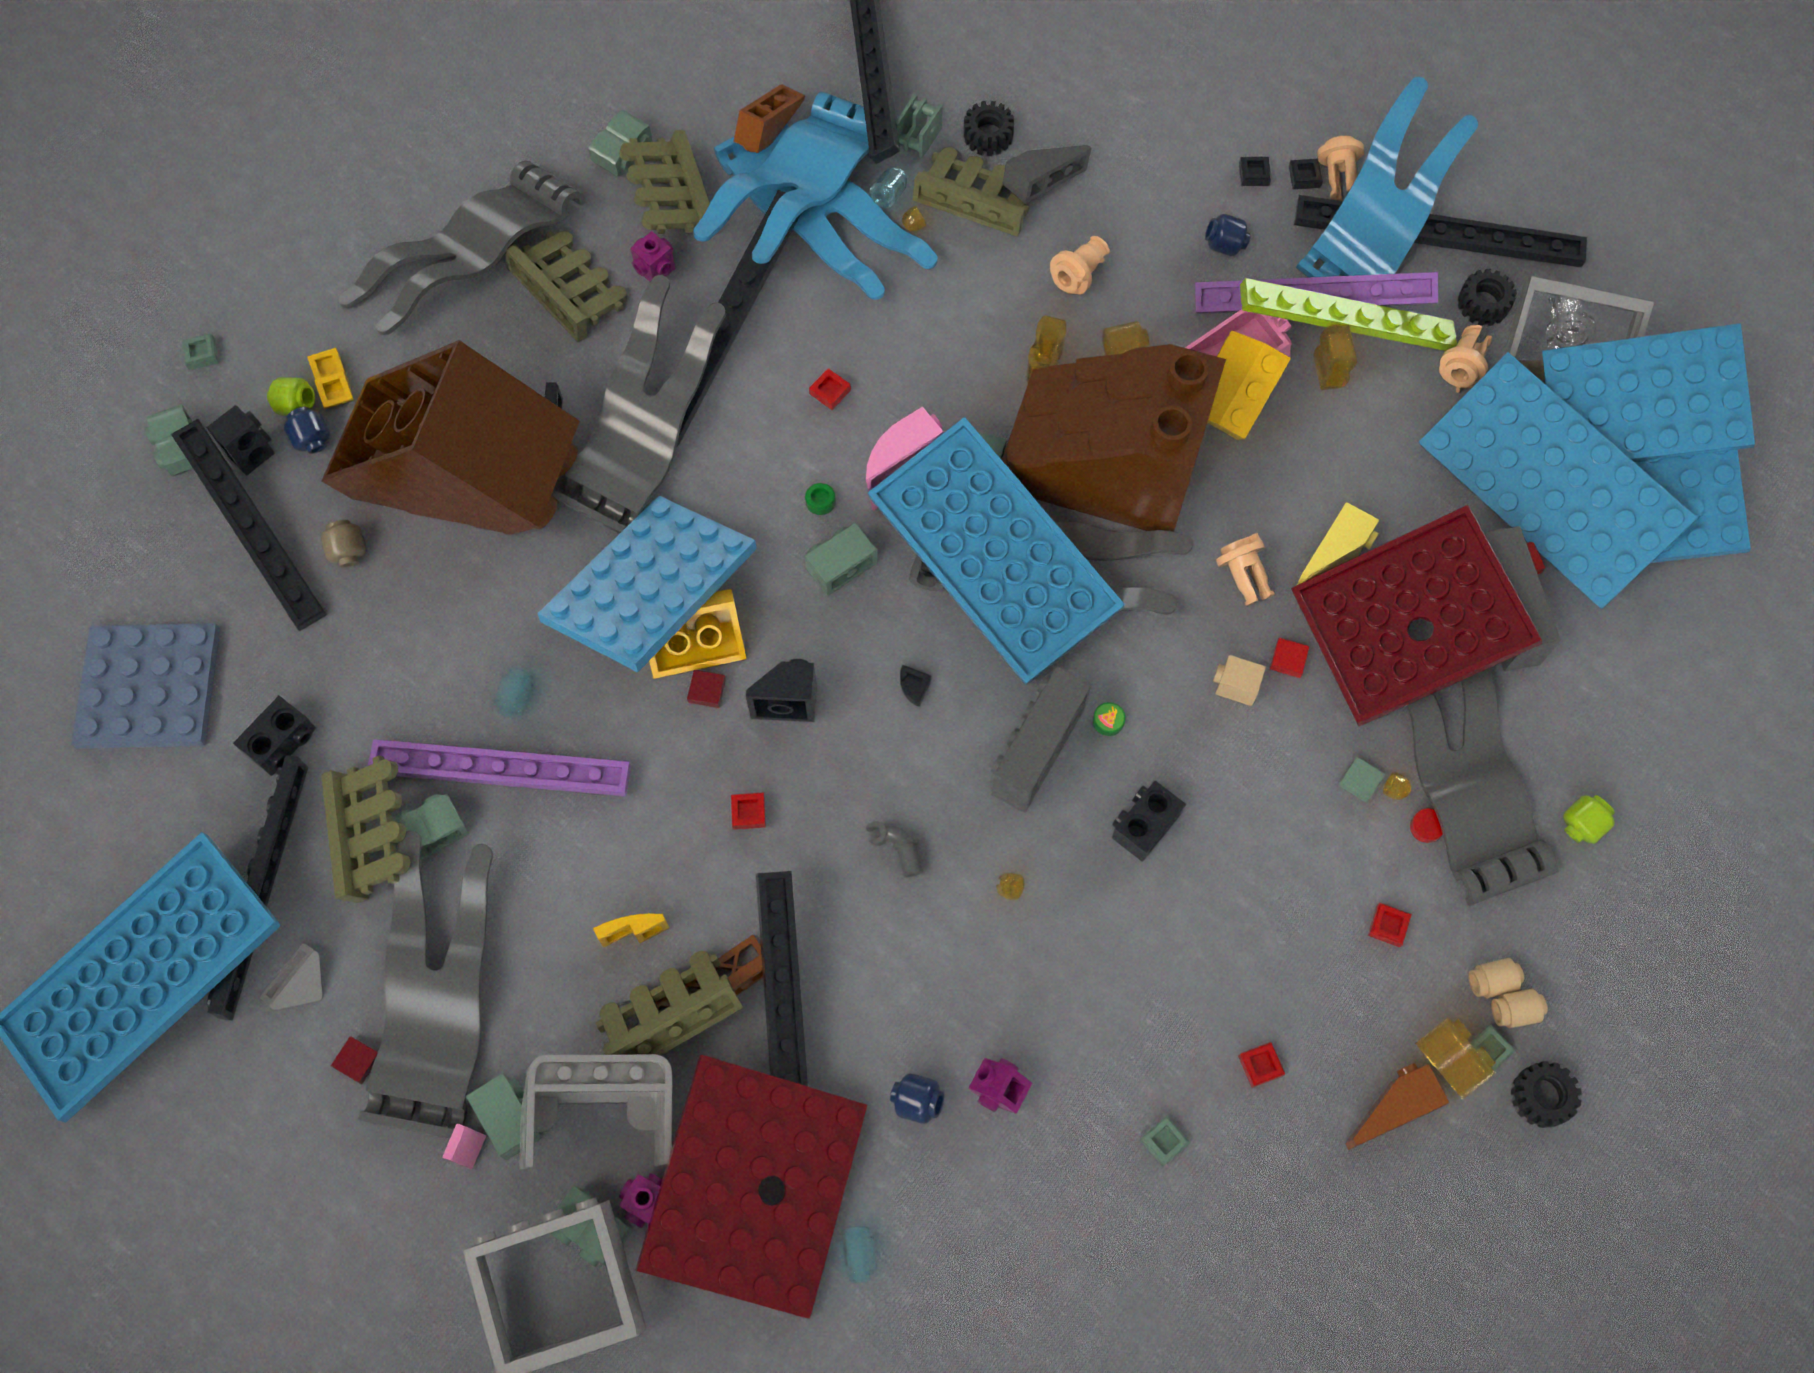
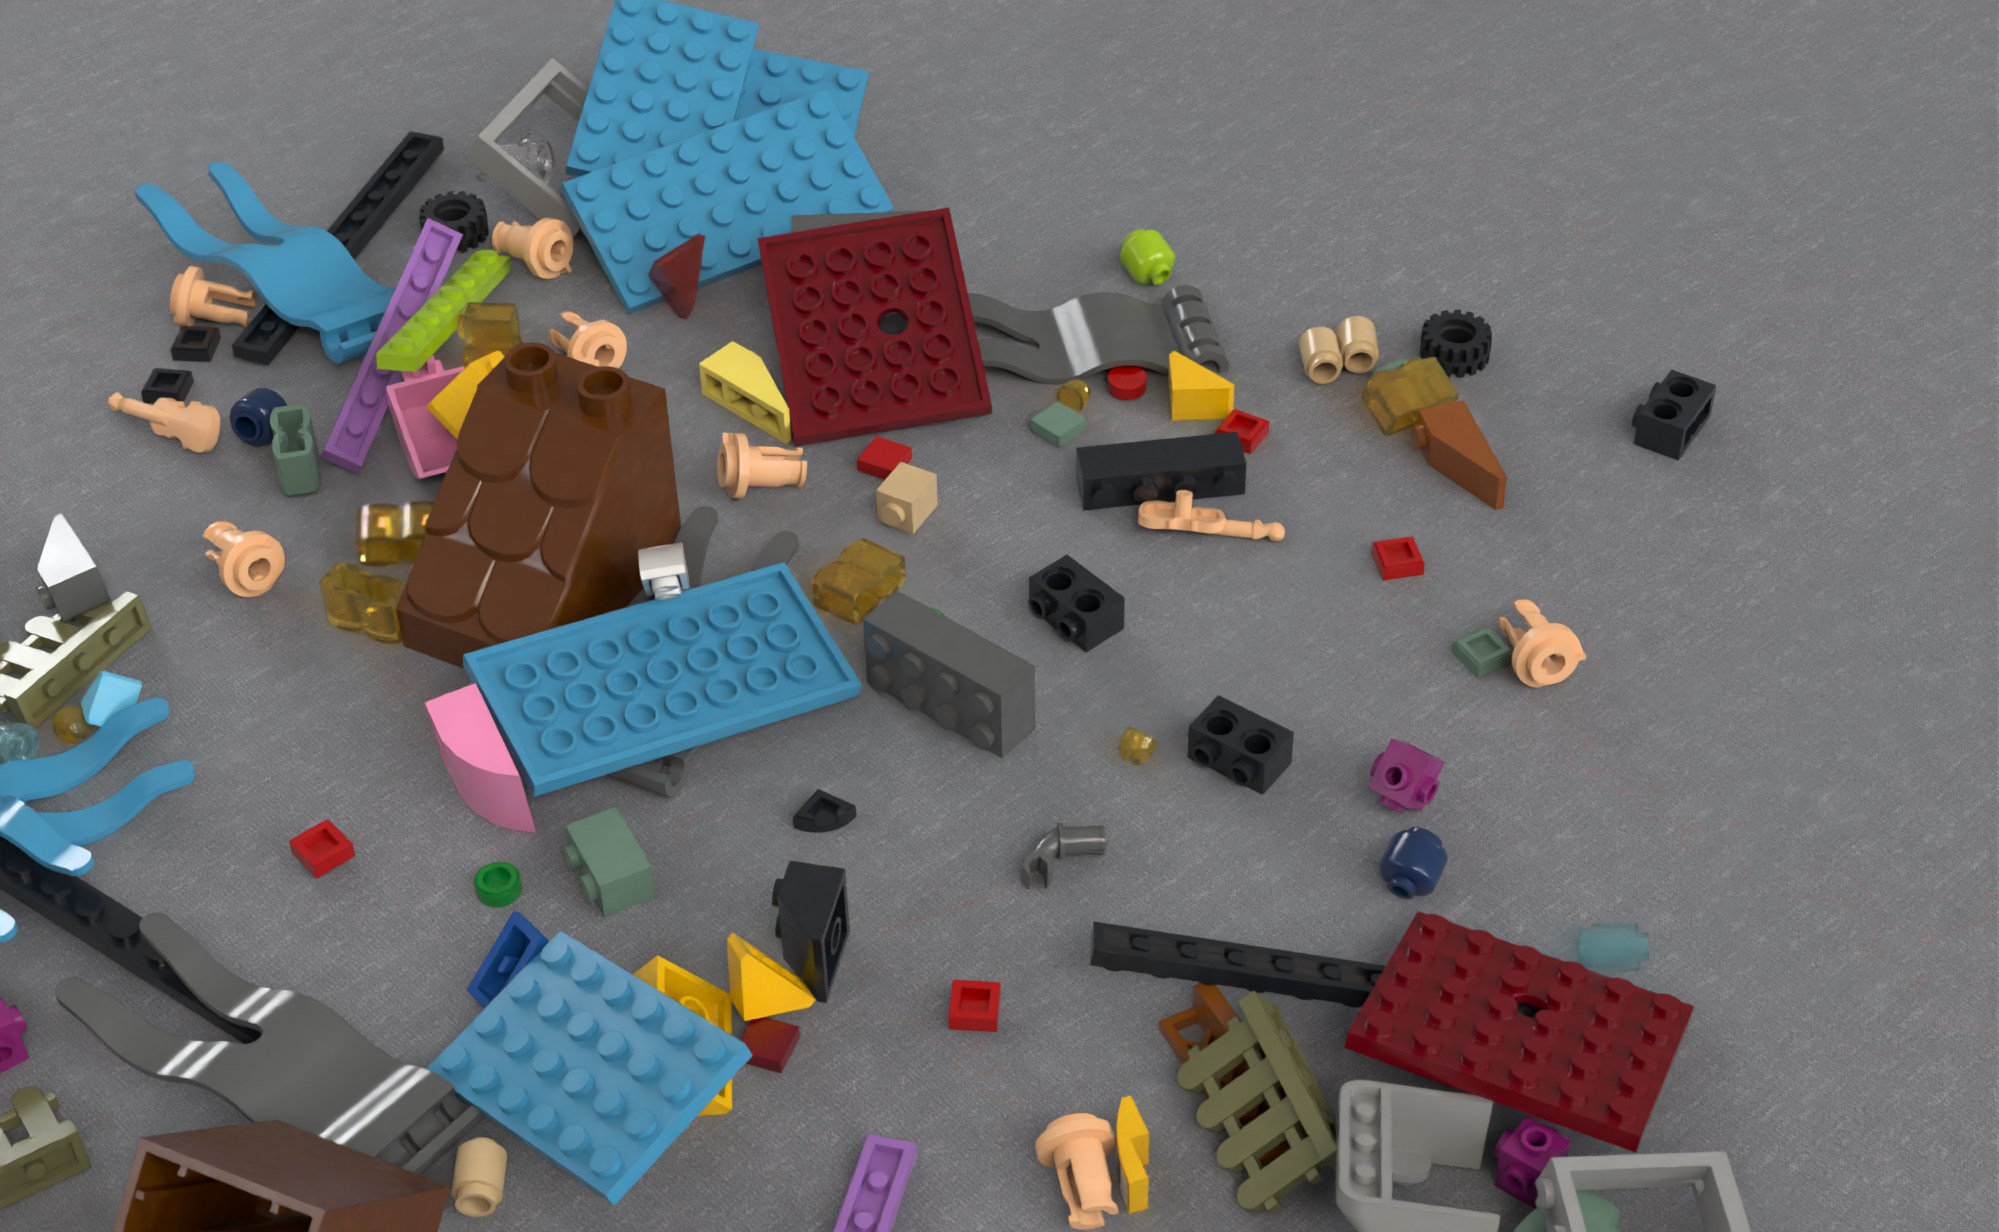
camera: 80 degrees left, 25 degrees down
none -> medium azure slope [81,670,142,727]
none -> light nougat piece [108,392,220,453]
none -> sand green brick [270,403,321,496]
none -> tan brick [451,1137,507,1217]
none -> blue slope [467,911,548,1008]
none -> light nougat piece [548,312,627,369]
none -> white slope [638,542,691,600]
none -> clear red slope [648,234,705,319]
none -> yellow slope [727,932,816,1021]
none -> clear yellow brick [812,538,906,625]
none -> light nougat piece [1035,1113,1119,1230]
none -> black brick [1076,432,1247,510]
none -> light nougat piece [1138,490,1285,541]
none -> yellow slope [1168,351,1235,421]
none -> black brick [1188,695,1294,795]
none -> light nougat piece [1498,599,1586,688]
none -> black brick [1632,369,1716,461]

